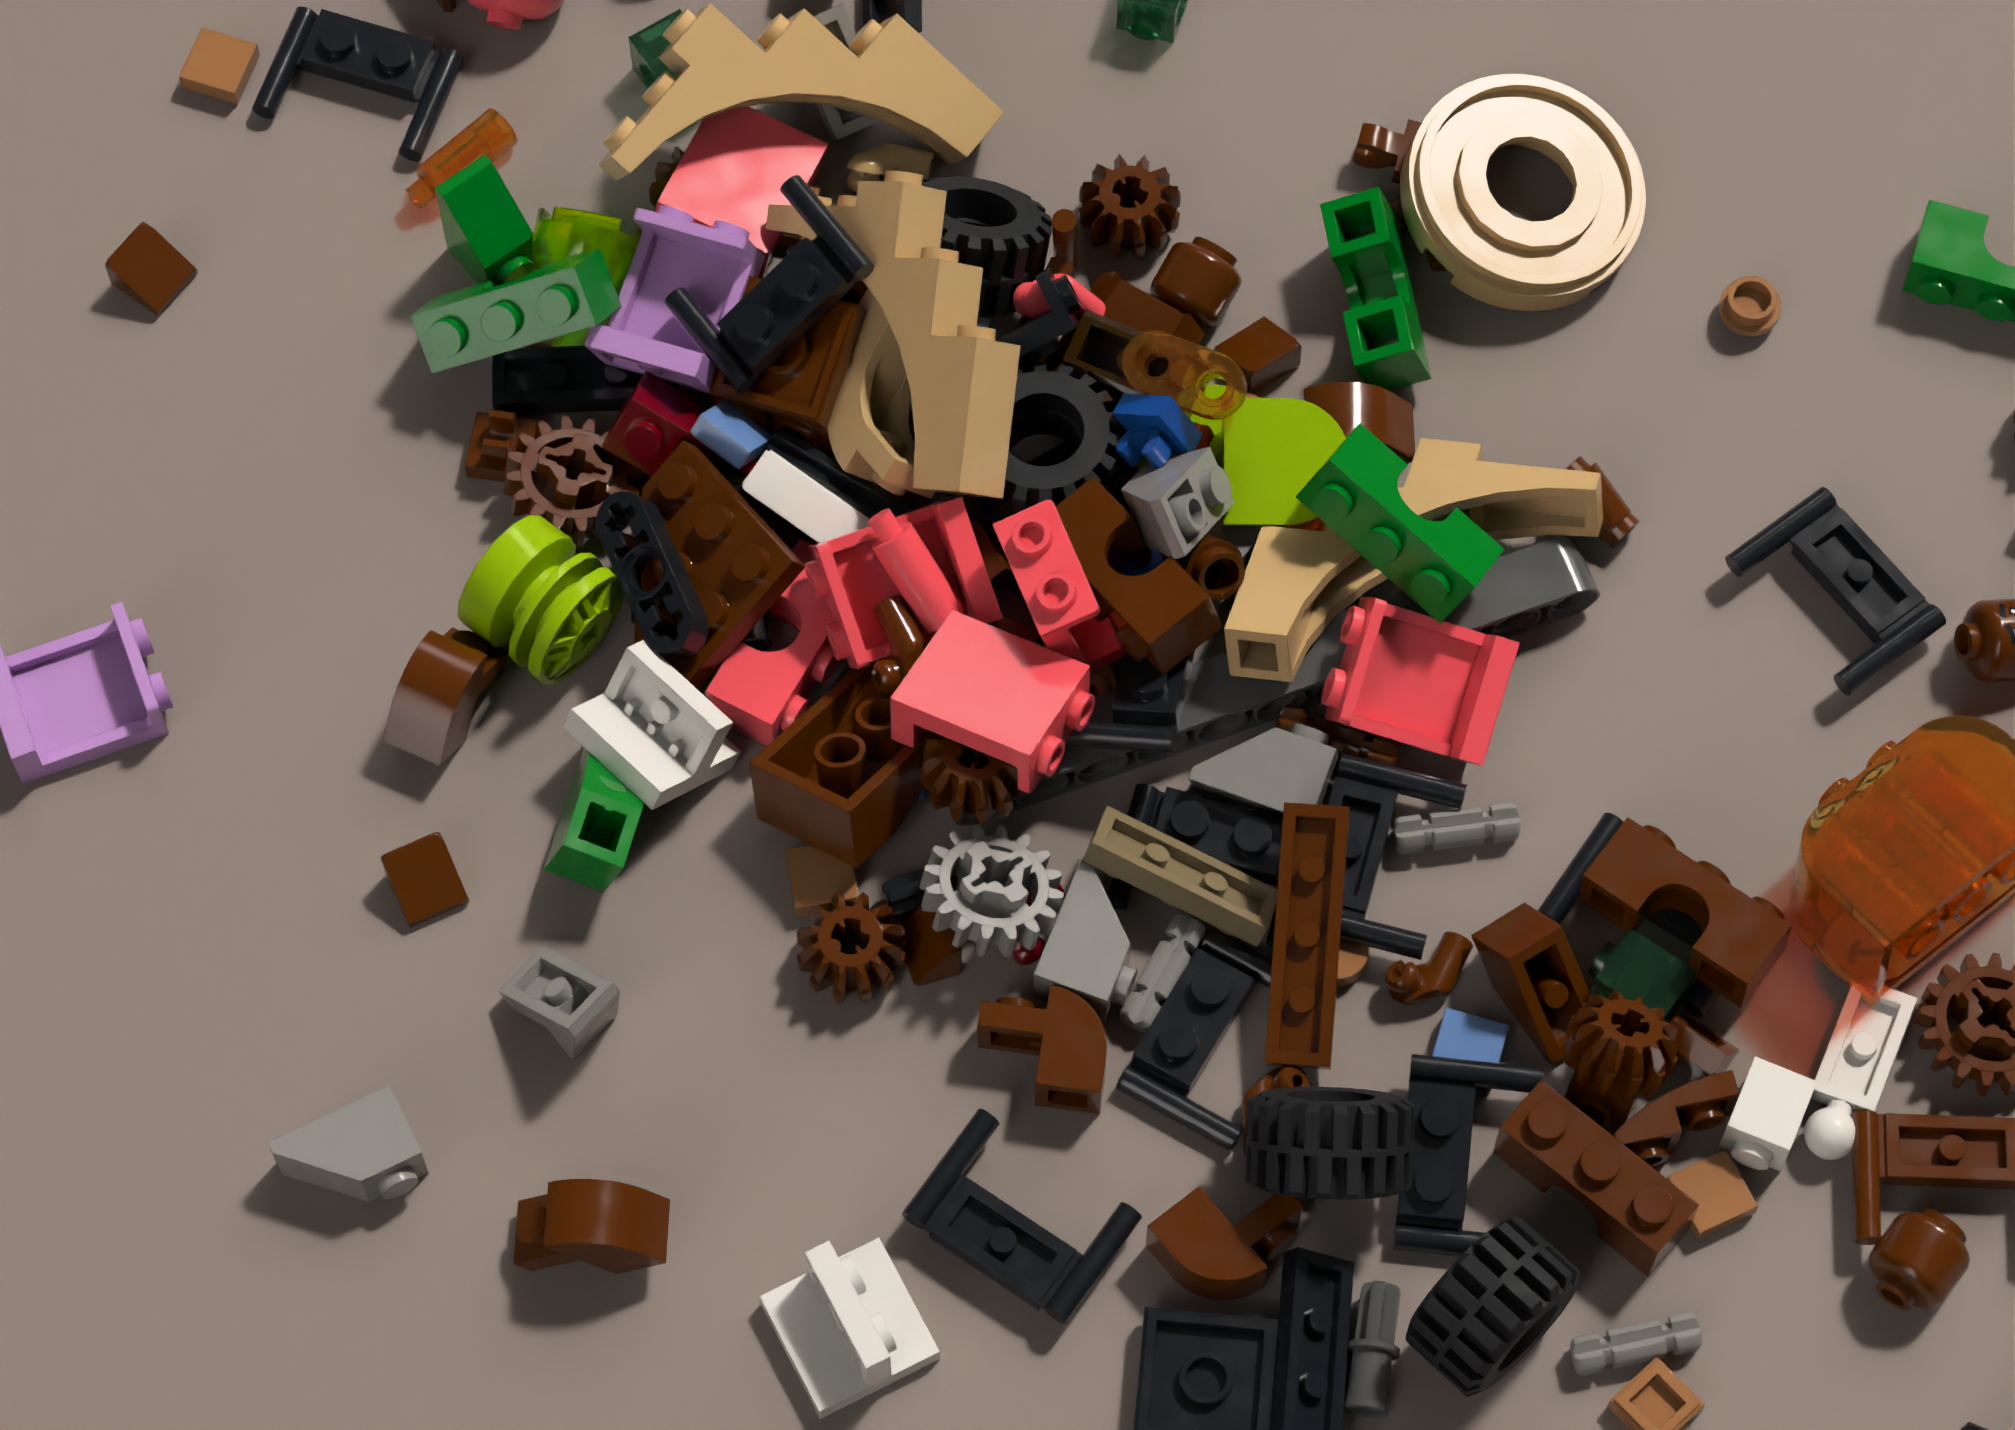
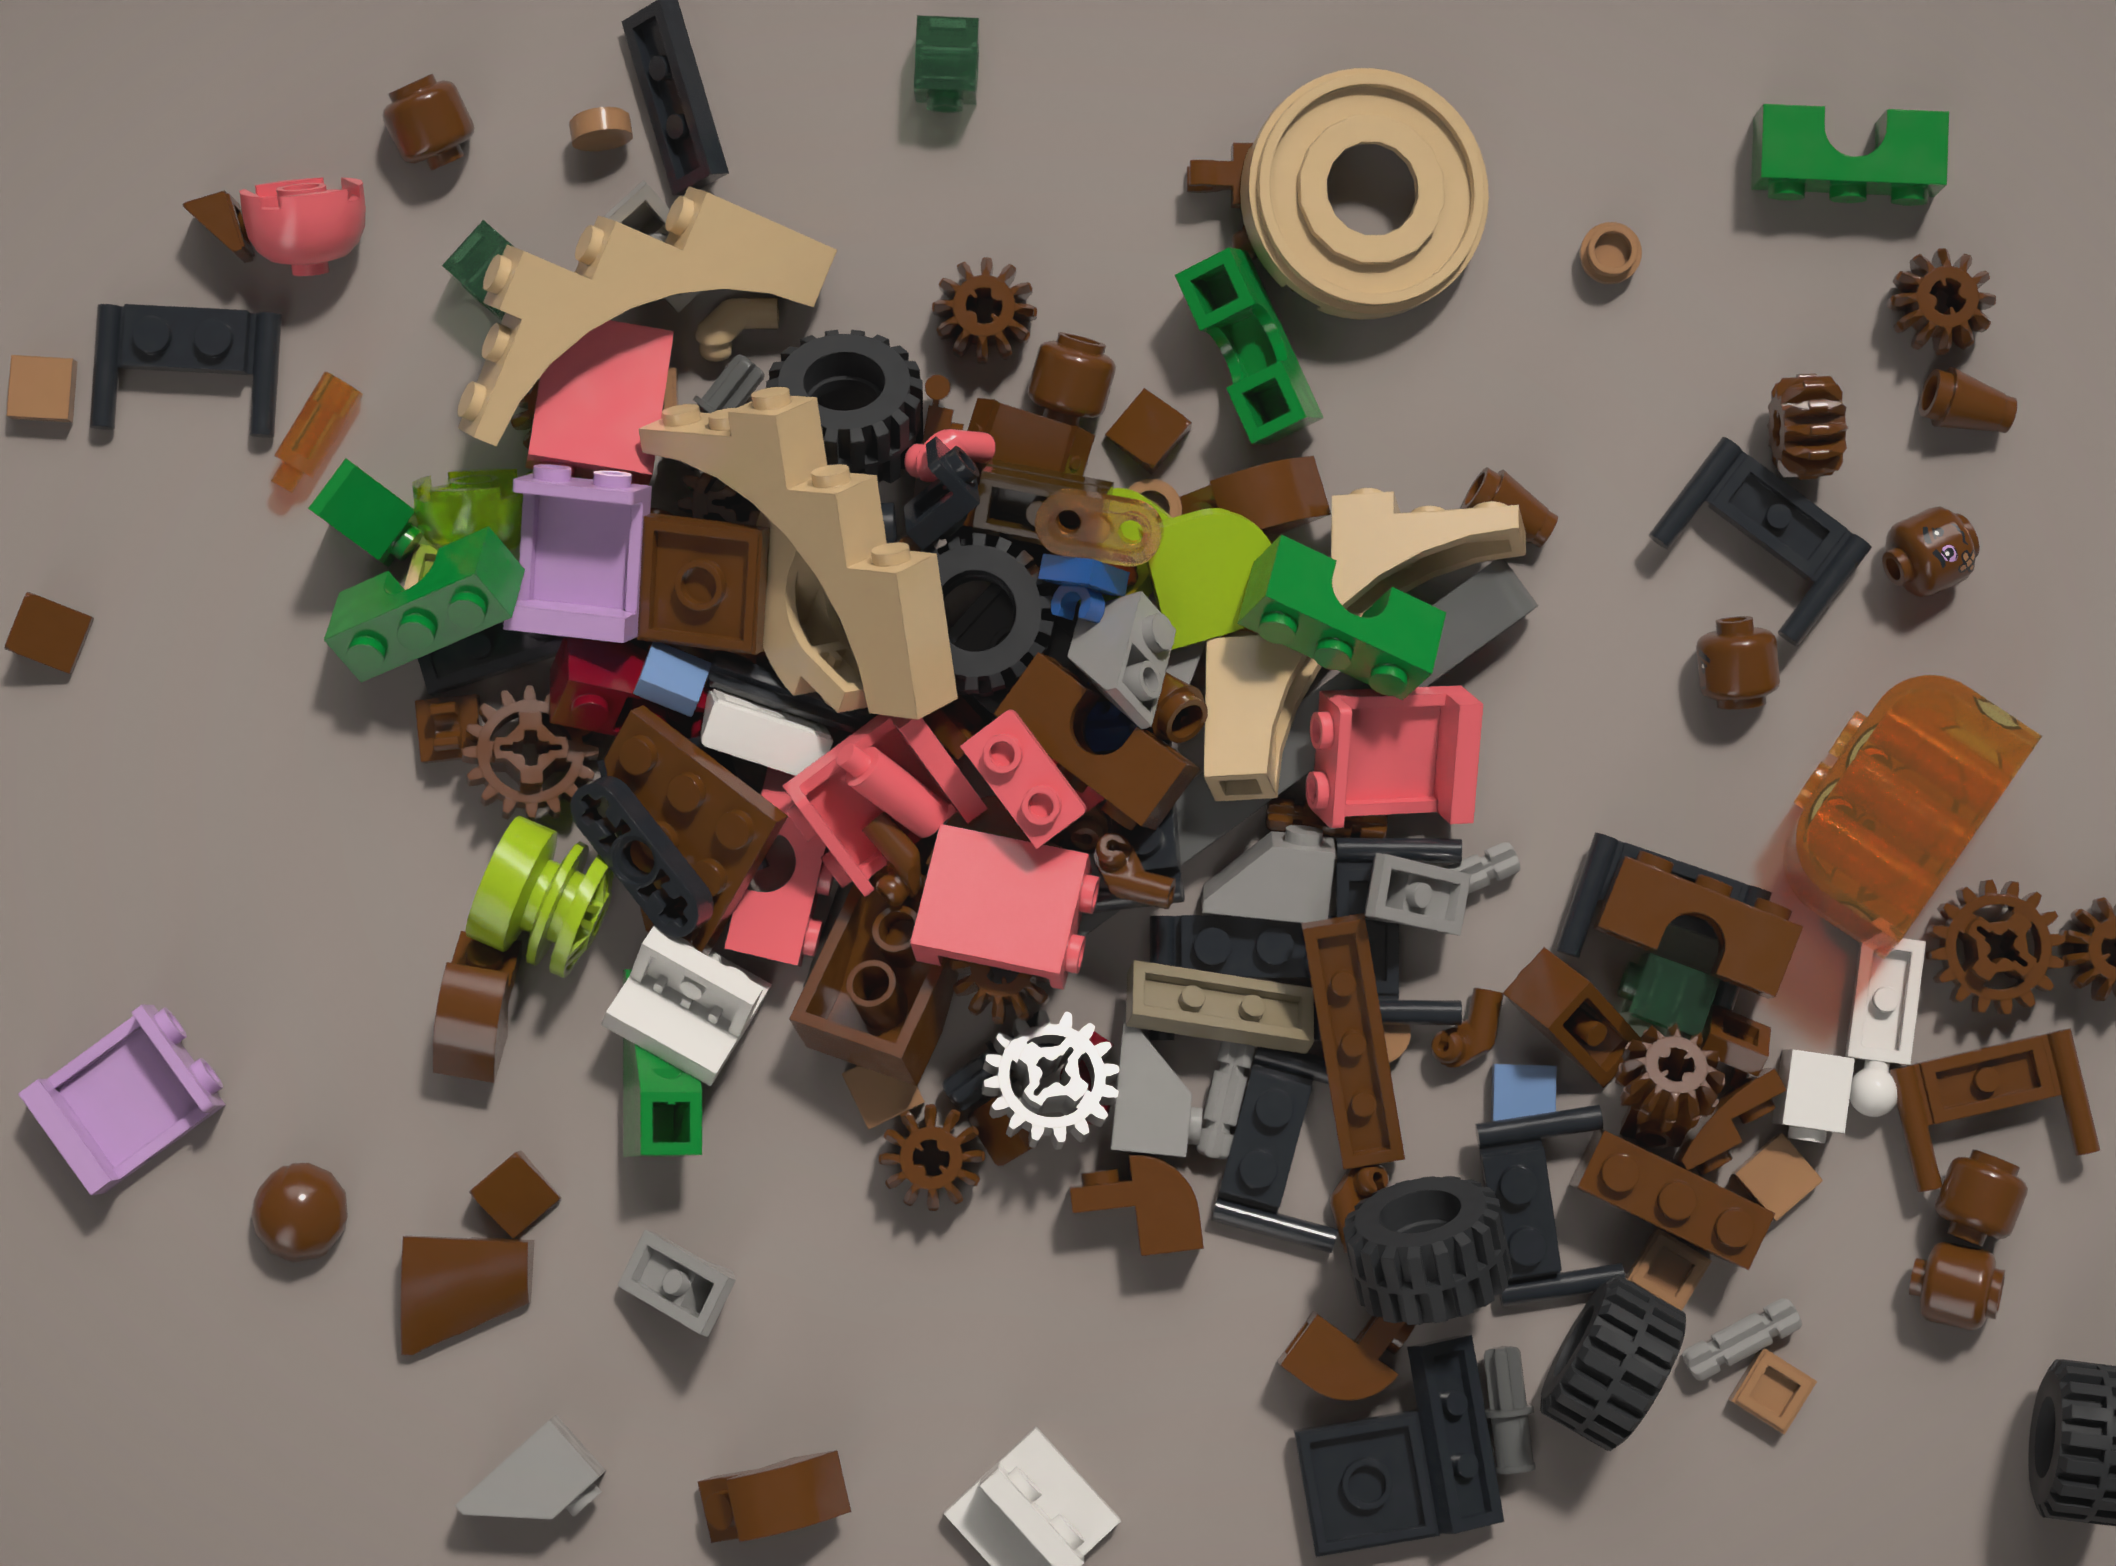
camera: 15 degrees left, 20 degrees up
black plate [665,175,874,394] -> none
black plate [902,1108,1142,1324] -> none
none -> reddish brown hair [252,1163,348,1263]
none -> reddish brown slope [401,1235,534,1355]
none -> reddish brown arm [1094,832,1176,909]
none -> light grey slope [1364,853,1471,936]
none -> medium nougat tile [1625,1227,1712,1311]
none -> reddish brown head [1696,616,1780,710]
none -> reddish brown gear [1767,373,1848,480]
none -> reddish brown head [1909,1242,2005,1330]

